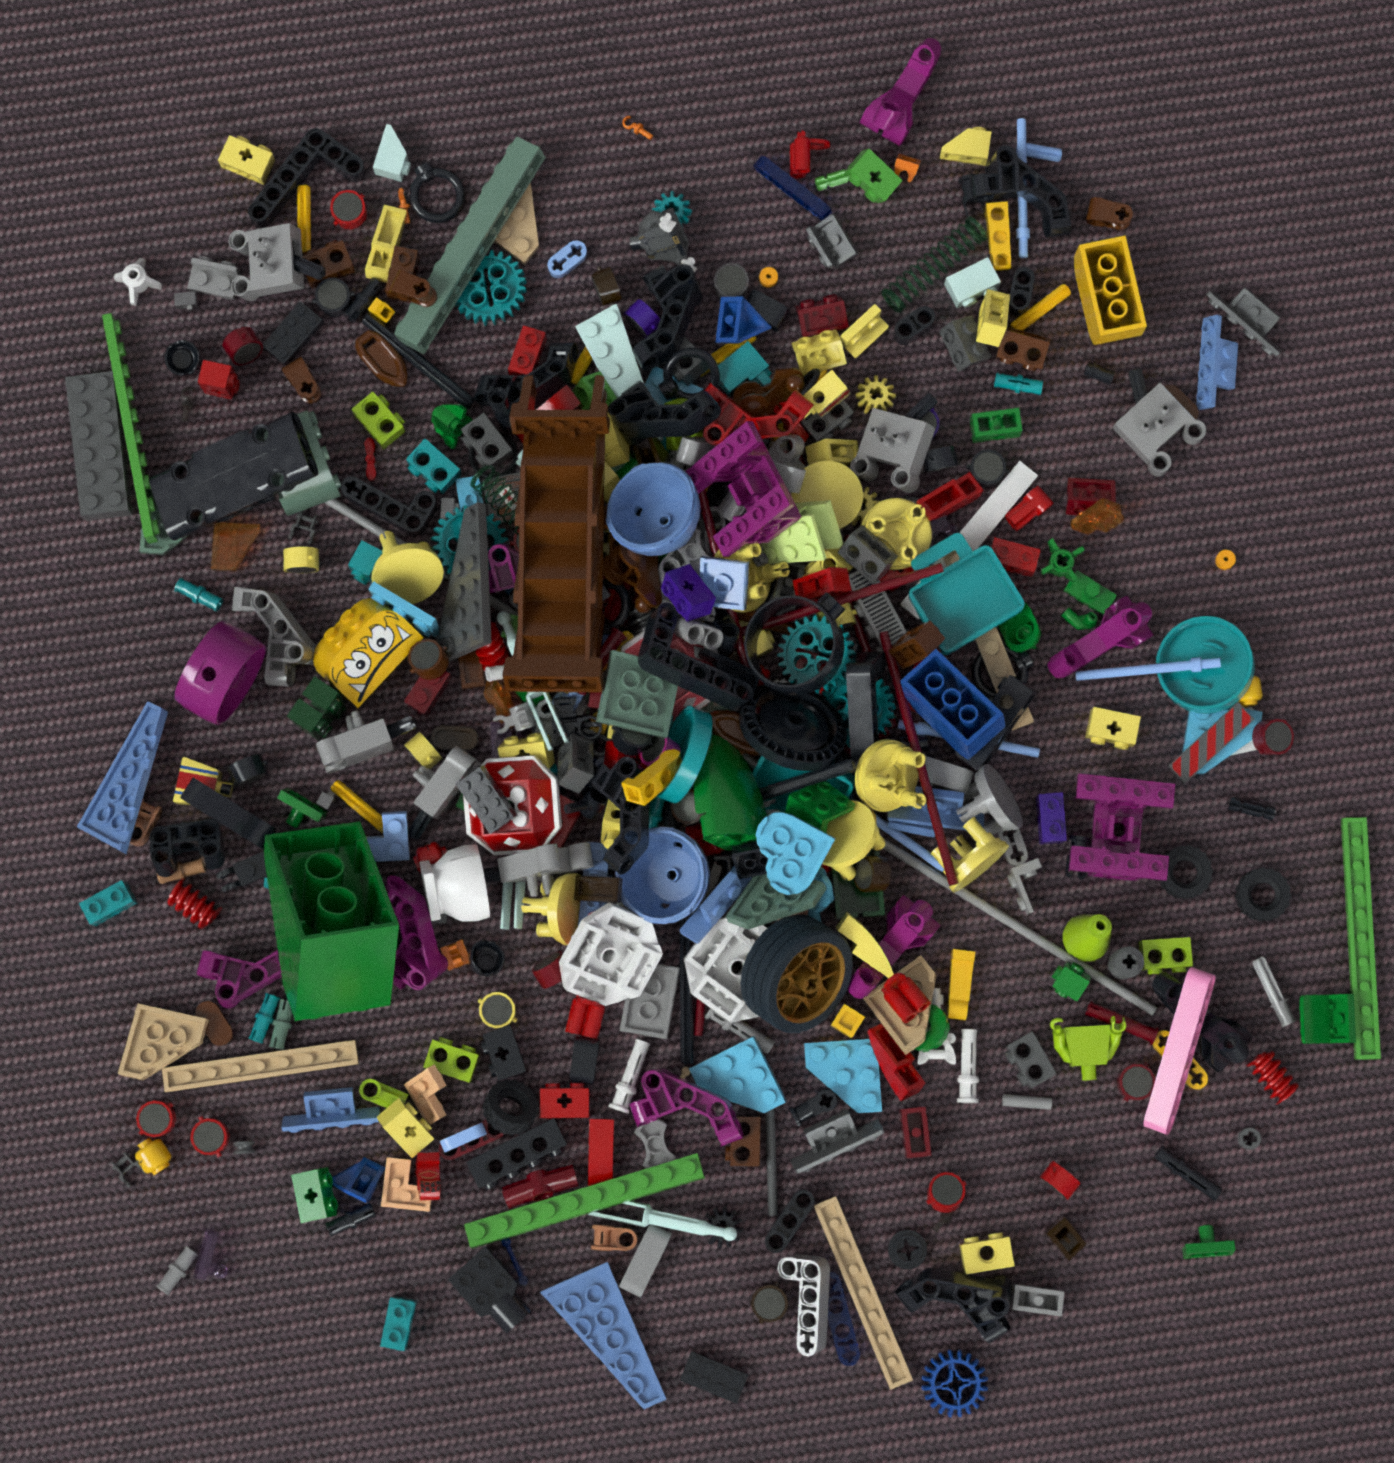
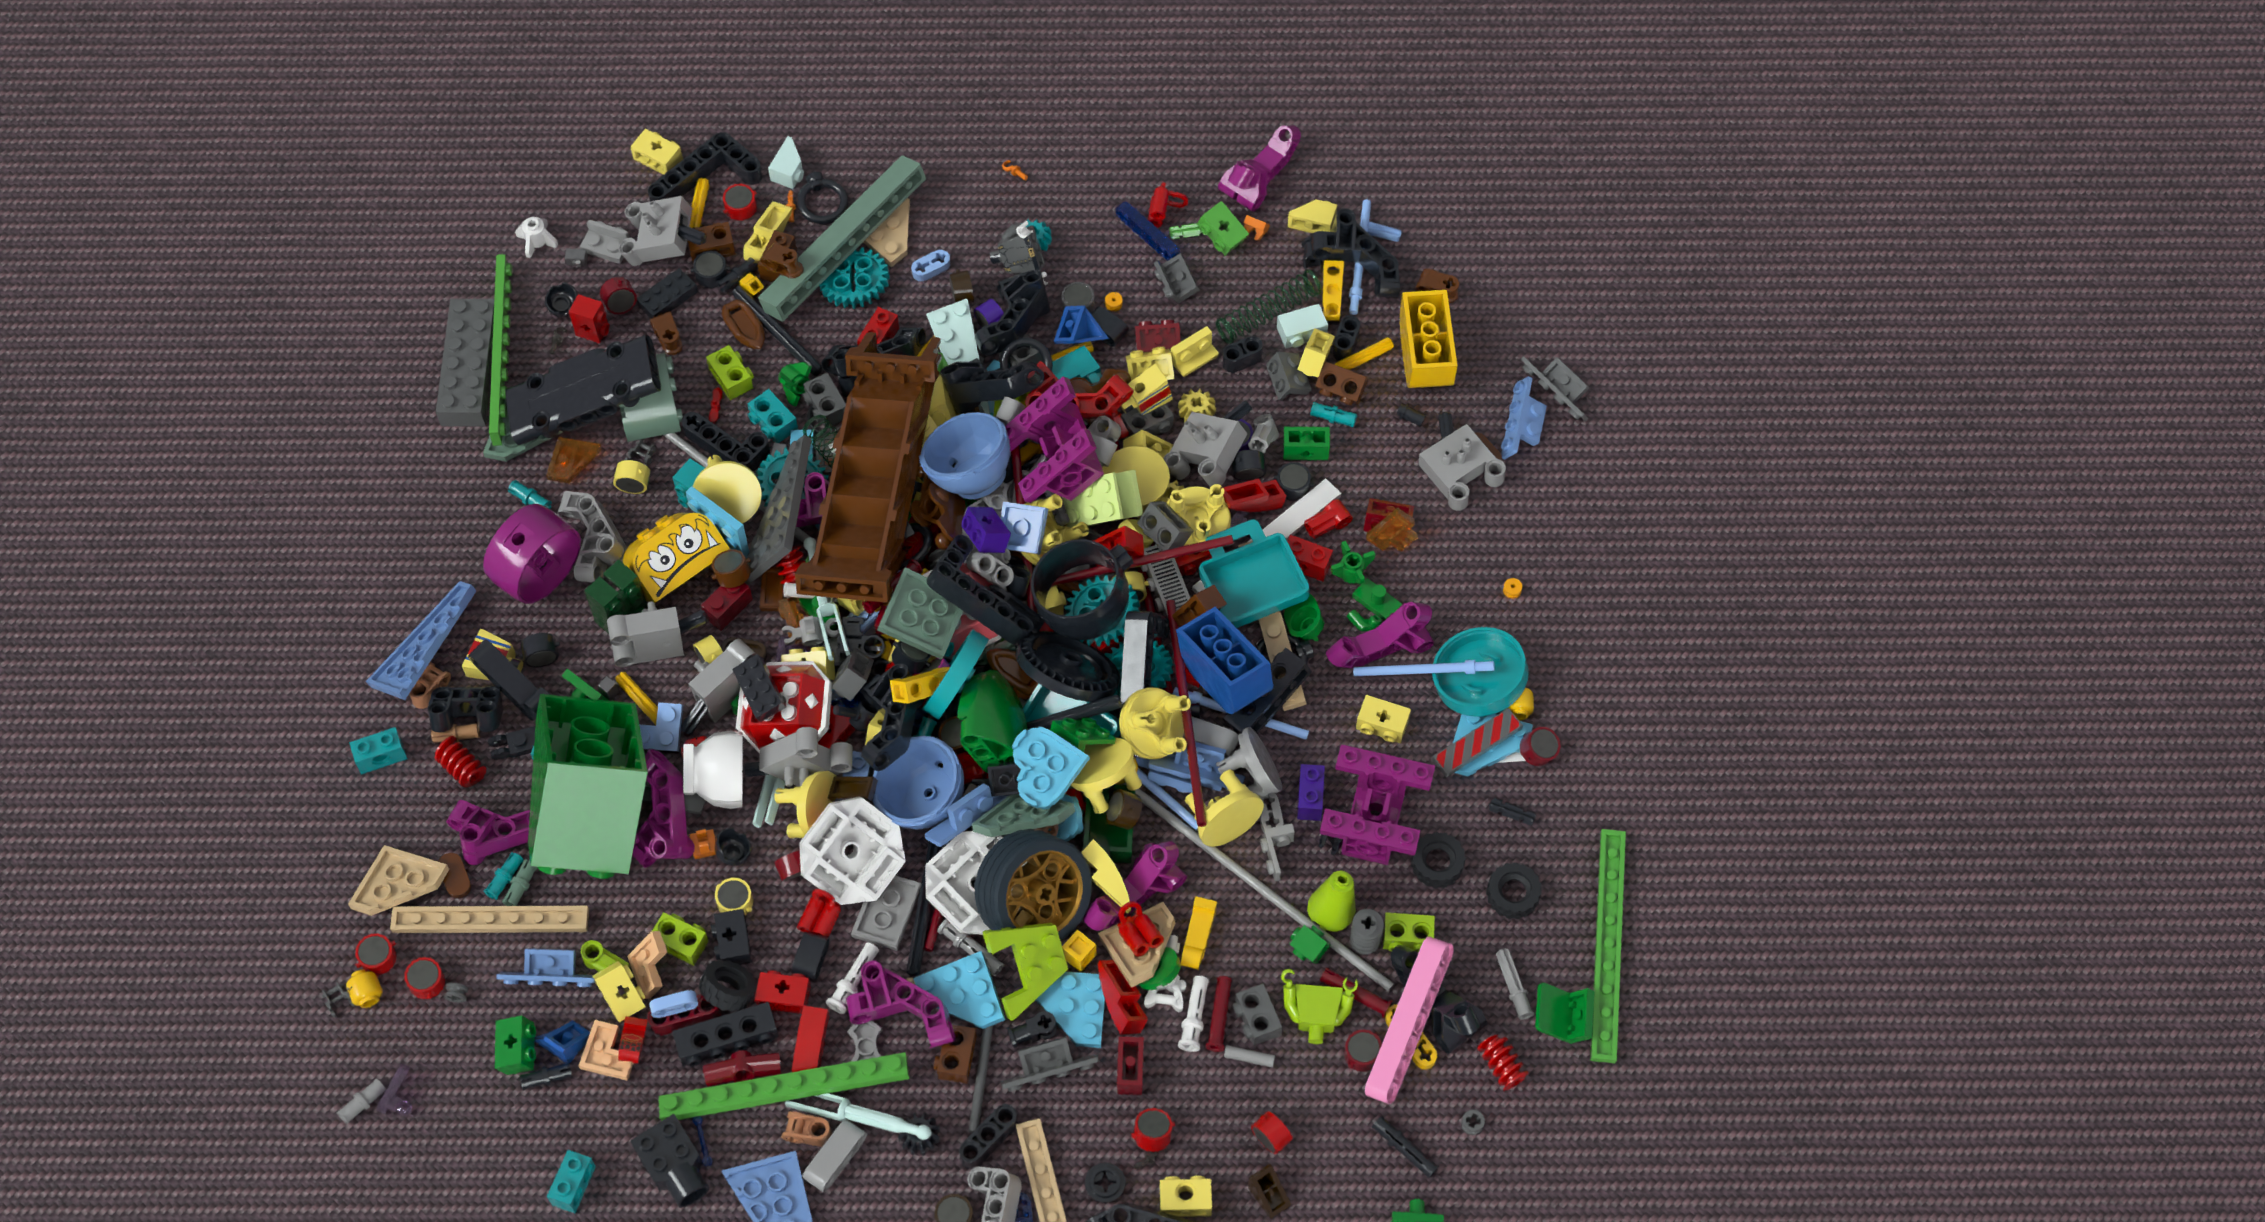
camera: 10 degrees right, 20 degrees down
none -> lime wing [982,923,1068,1021]
none -> dark red pin [1205,976,1232,1052]
none -> light grey piece [1248,414,1279,453]

